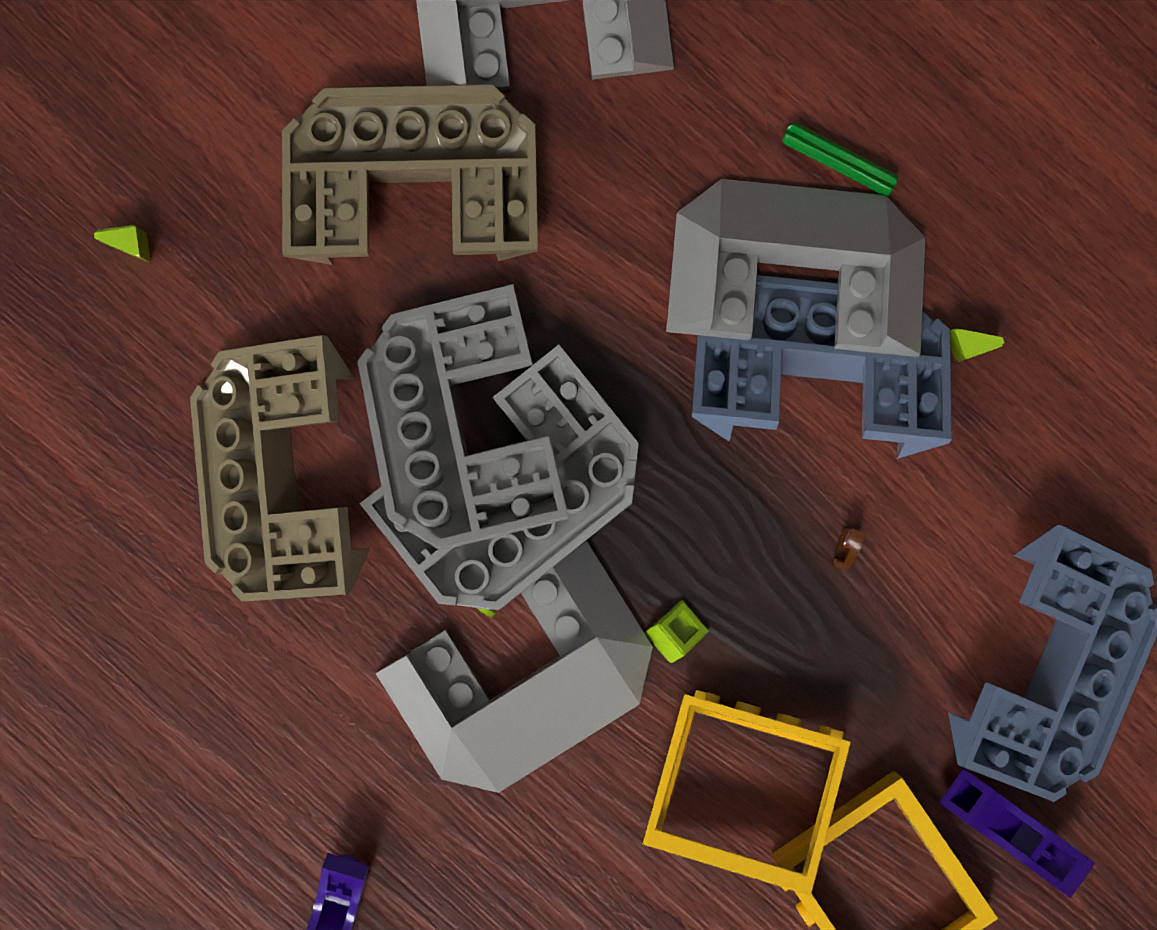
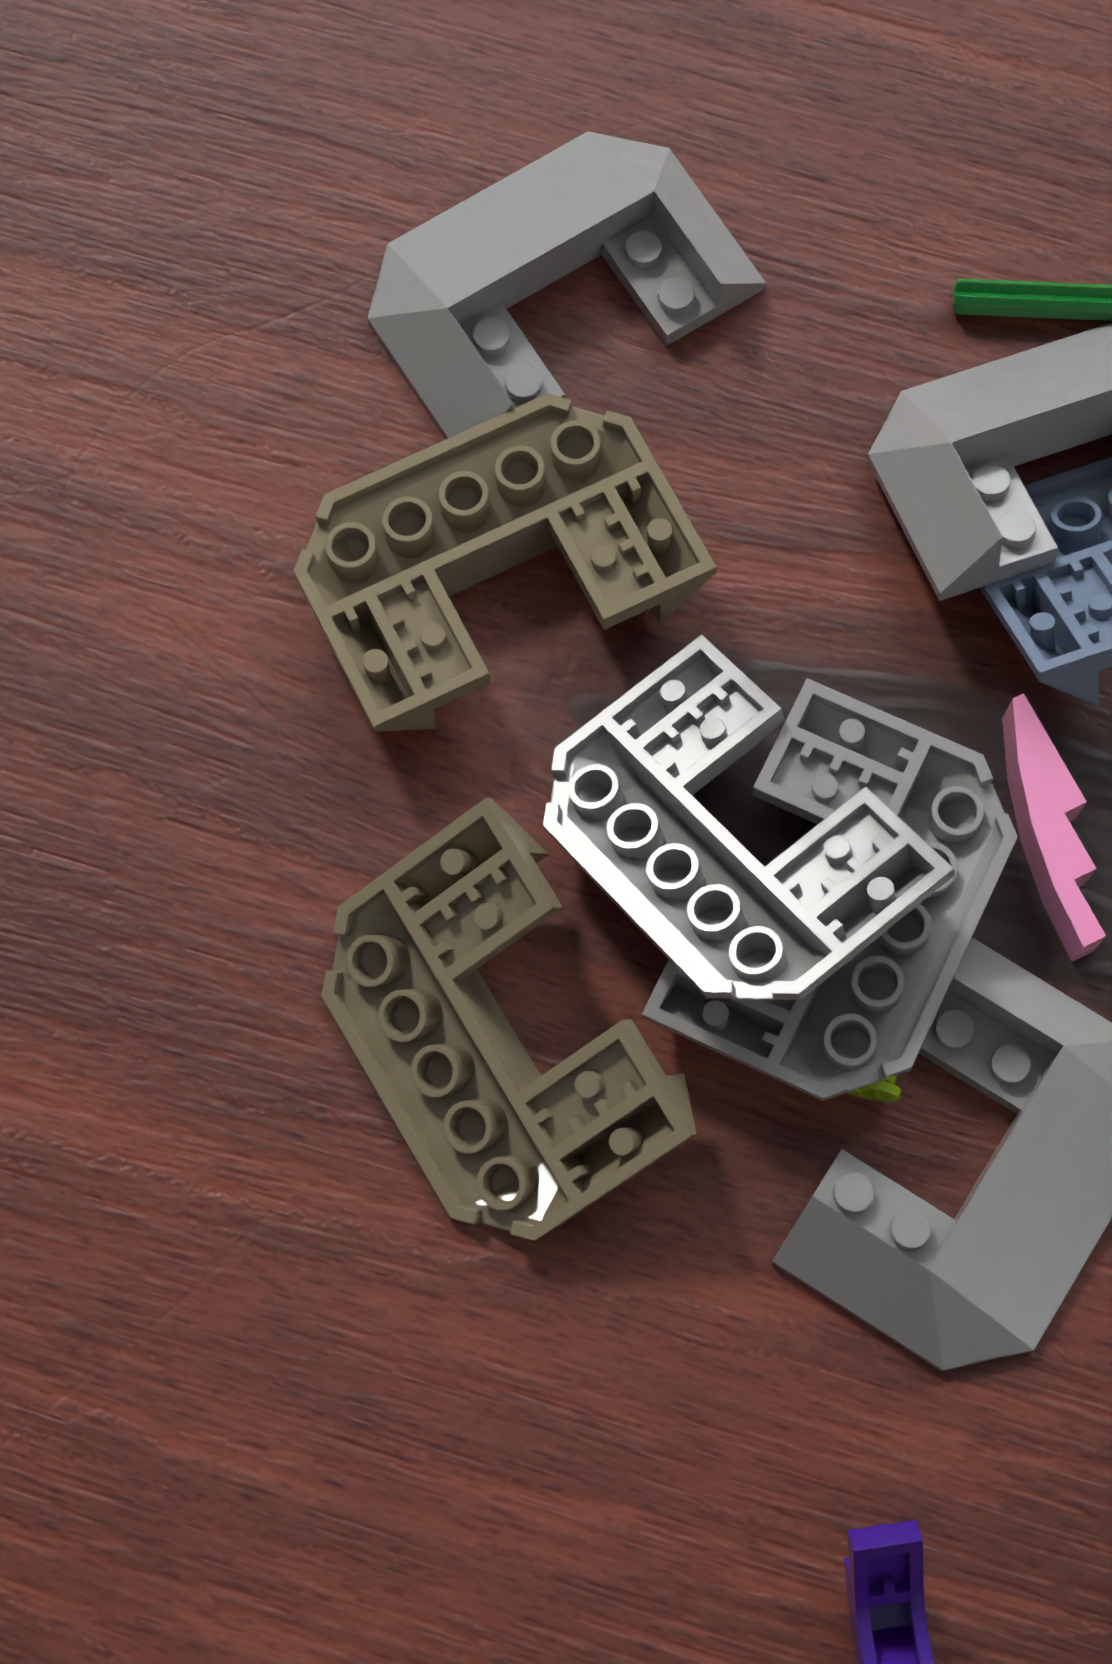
camera: 30 degrees left, 15 degrees down
lime slope [94,225,150,262] -> none
none -> bright pink slope [1002,693,1106,962]

